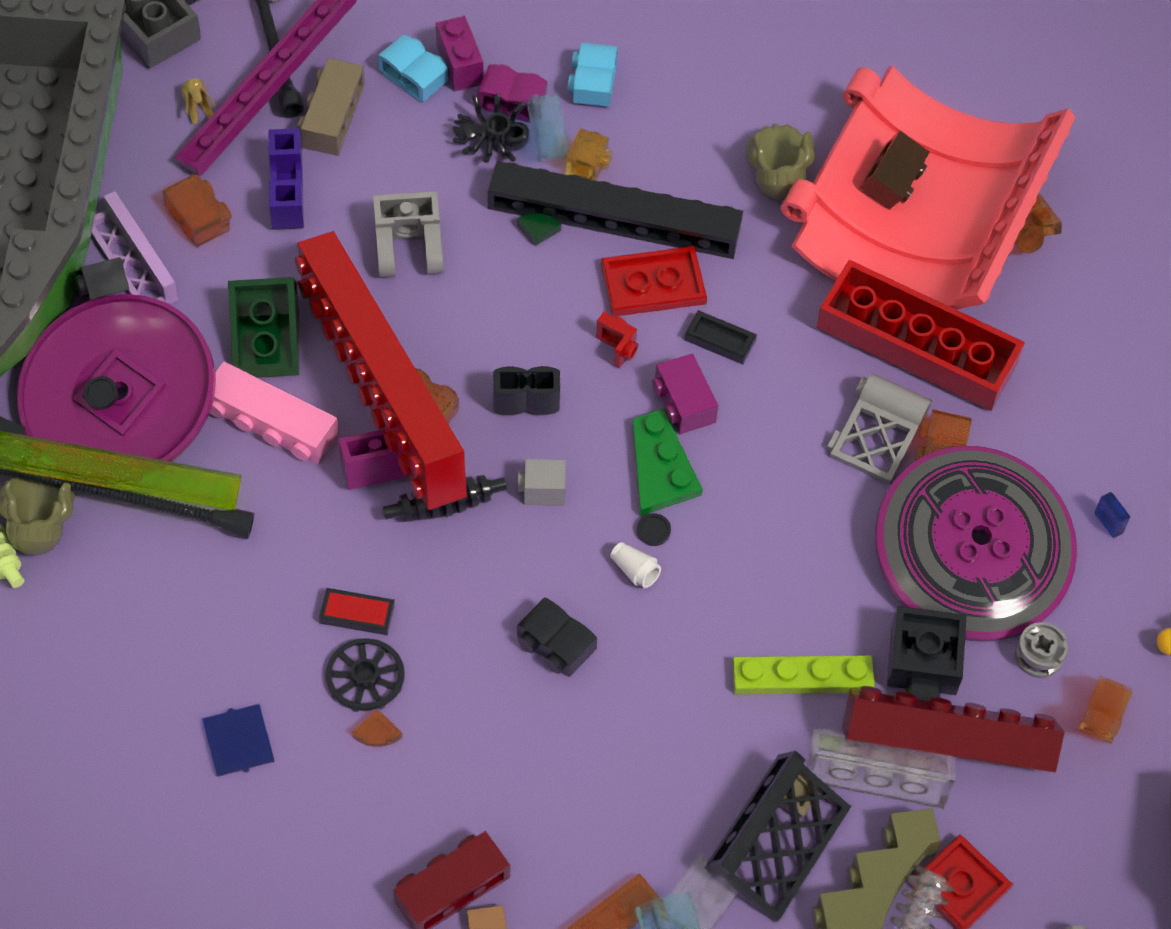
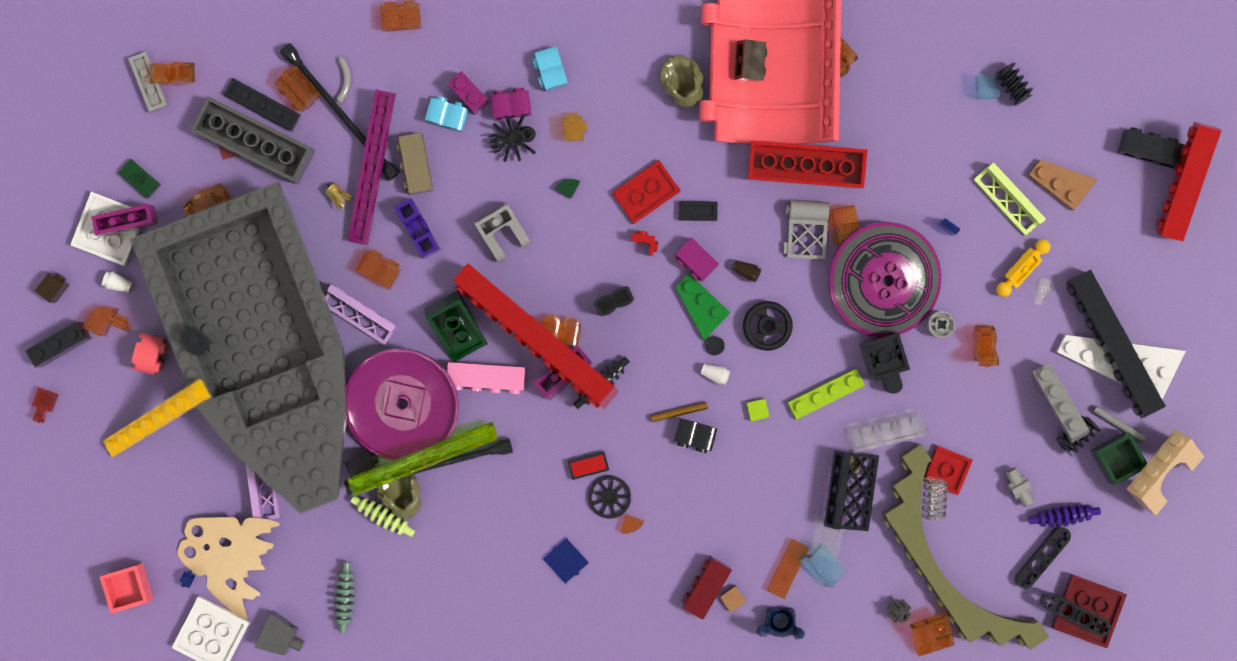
camera: 20 degrees left, 30 degrees up
black brick [74,257,130,302] -> none
black piece [84,376,119,410] -> none
black brick [488,161,744,259] -> none
light grey brick [518,459,566,506] -> none
clear light blue panel [527,94,570,162] -> none
dark red brick [842,686,1065,773] -> none
none -> pearl gold bar [650,402,708,423]
none -> dark brown cone [732,260,762,283]
none -> black wheel [743,301,793,351]
none -> lime tile [747,399,770,421]

